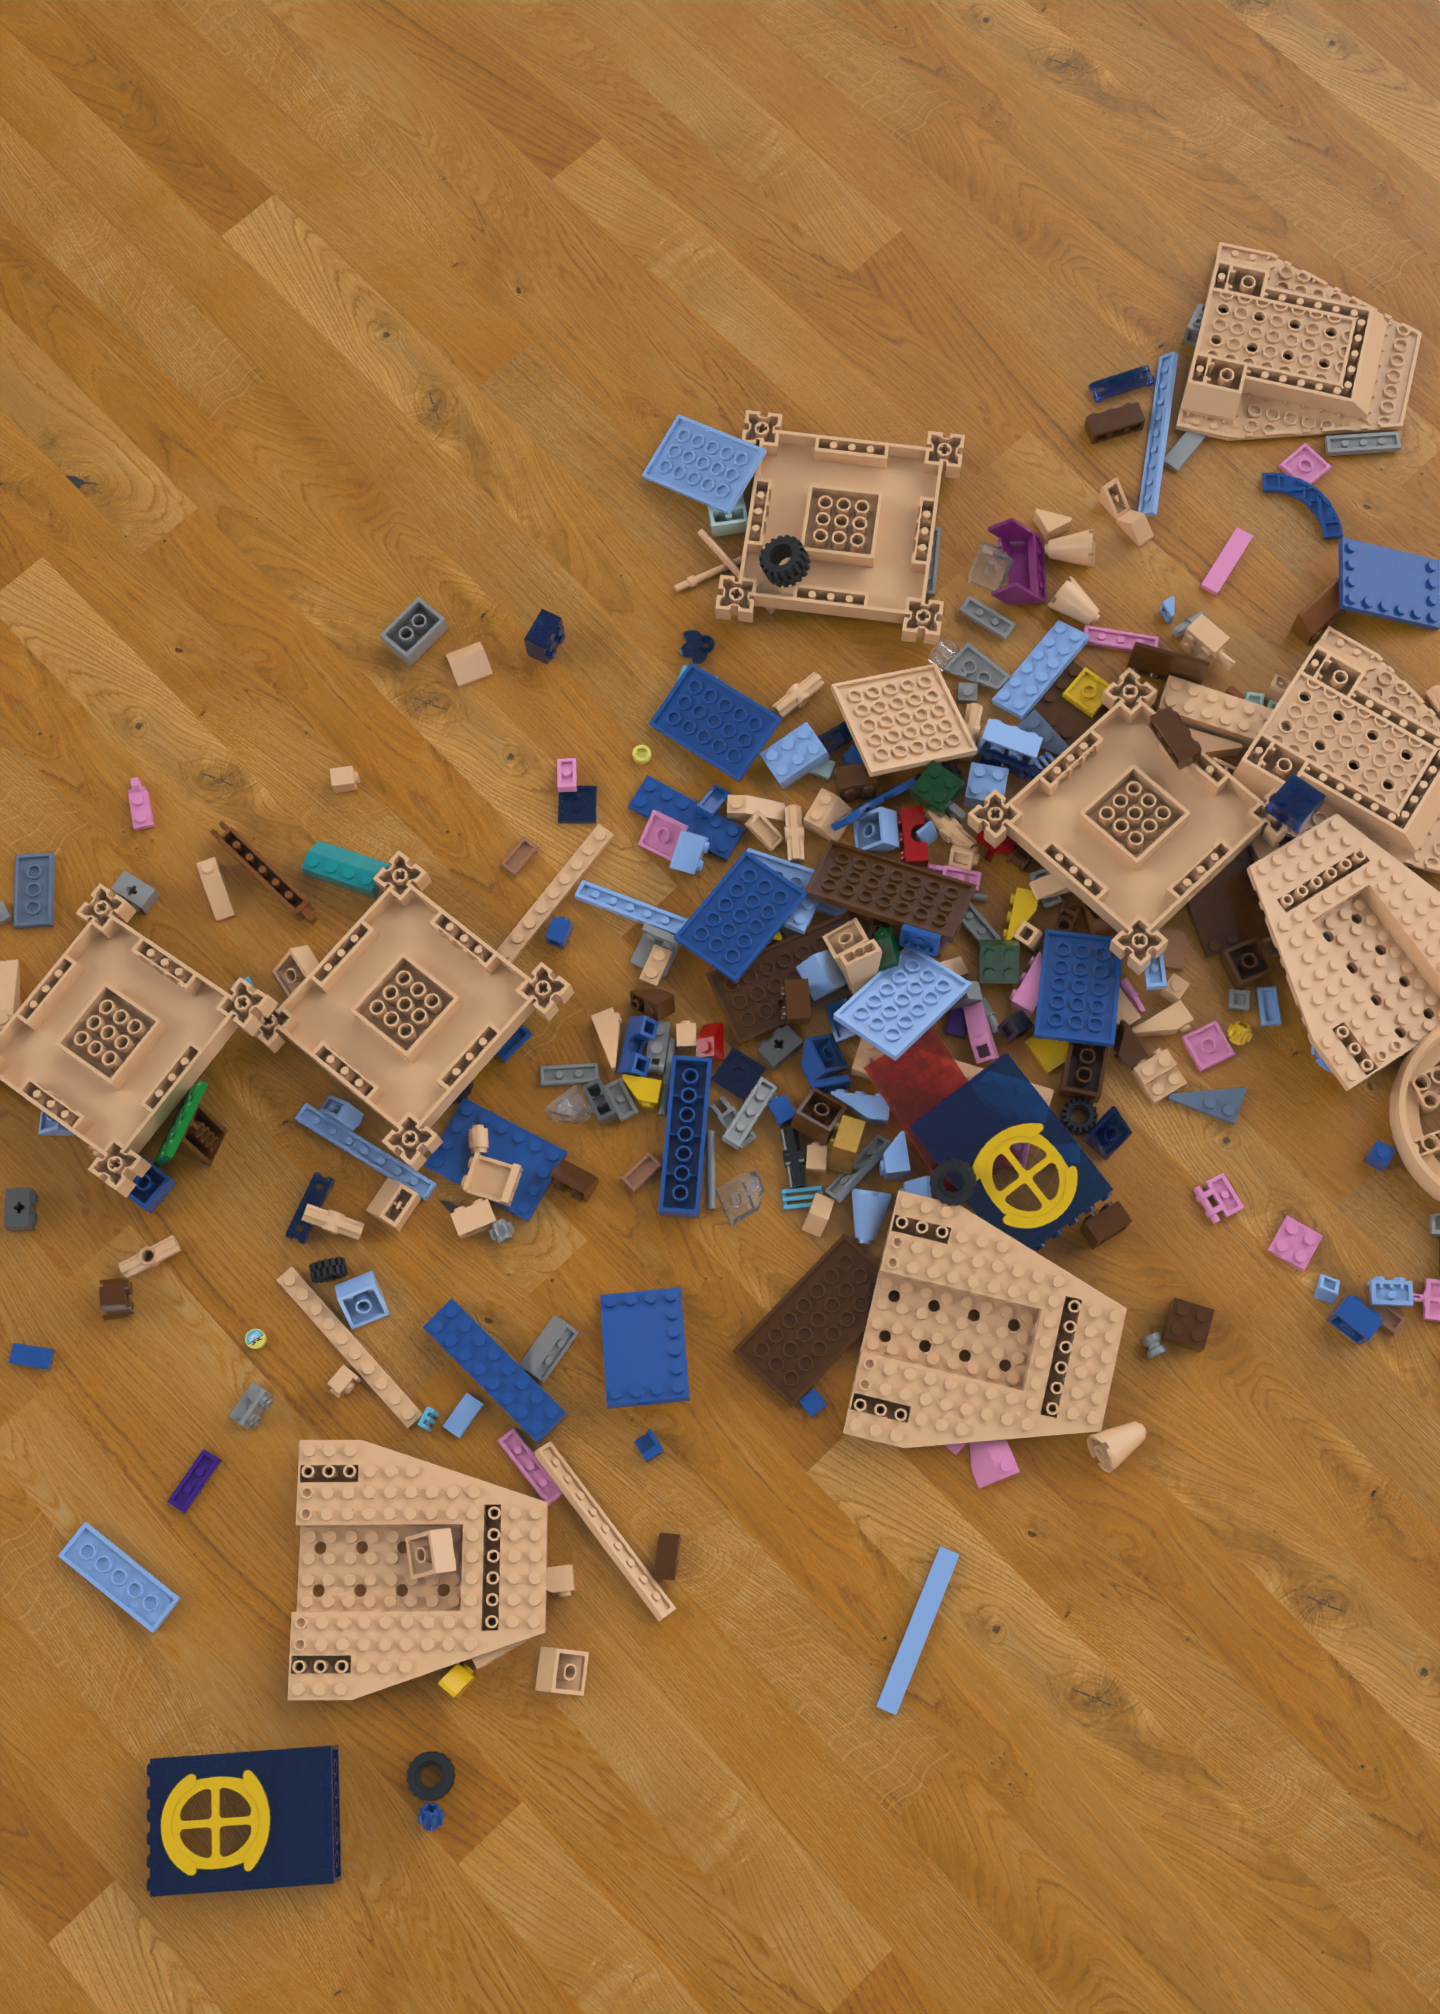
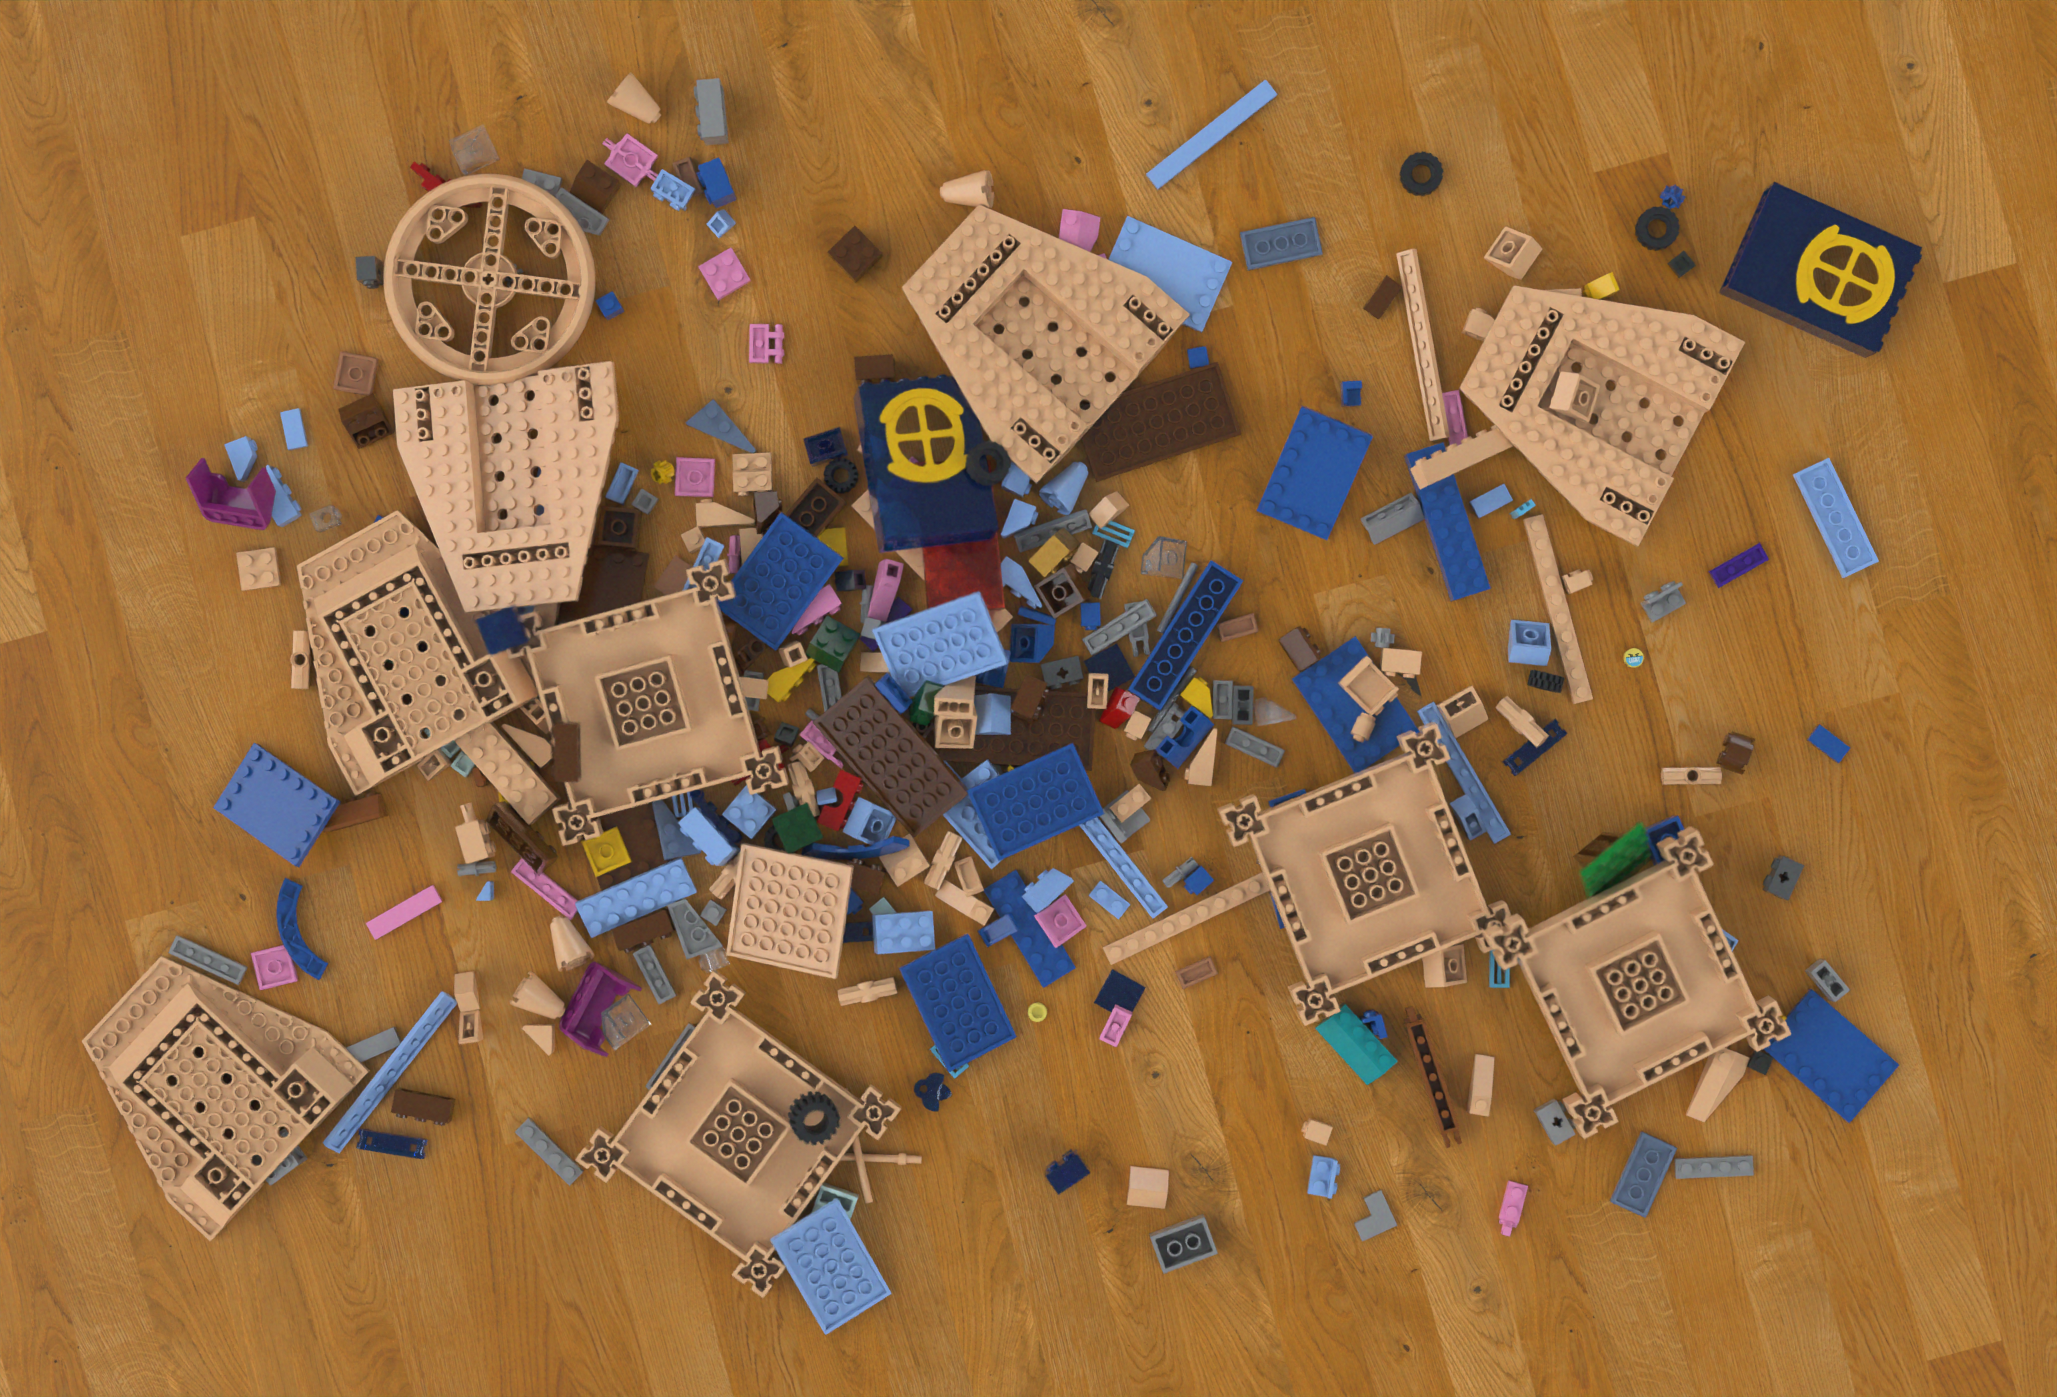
camera: 155 degrees left, 15 degrees up
light grey wheel [1140,1332,1167,1359] -> none
none -> light grey plate [515,1117,584,1186]
none -> reddish brown brick [611,909,675,953]
none -> light grey brick [694,78,729,145]
none -> pearl dark grey plate [774,722,800,747]
none -> light nougat slope [1087,673,1108,709]
none -> light blue plate [1088,880,1131,919]
none -> light blue plate [1108,216,1232,333]
none -> light grey axle [1163,857,1199,888]
none -> sand blue tile [1240,217,1323,271]
none -> light blue bracket [1307,1155,1340,1199]
none -> light grey tile [1354,1189,1397,1241]
none -> blue bracket [1359,1009,1388,1039]
none -> black tyre [1400,152,1443,196]
none -> light nougat brick [1410,425,1514,489]
none -> pearl dark grey plate [1667,251,1696,278]

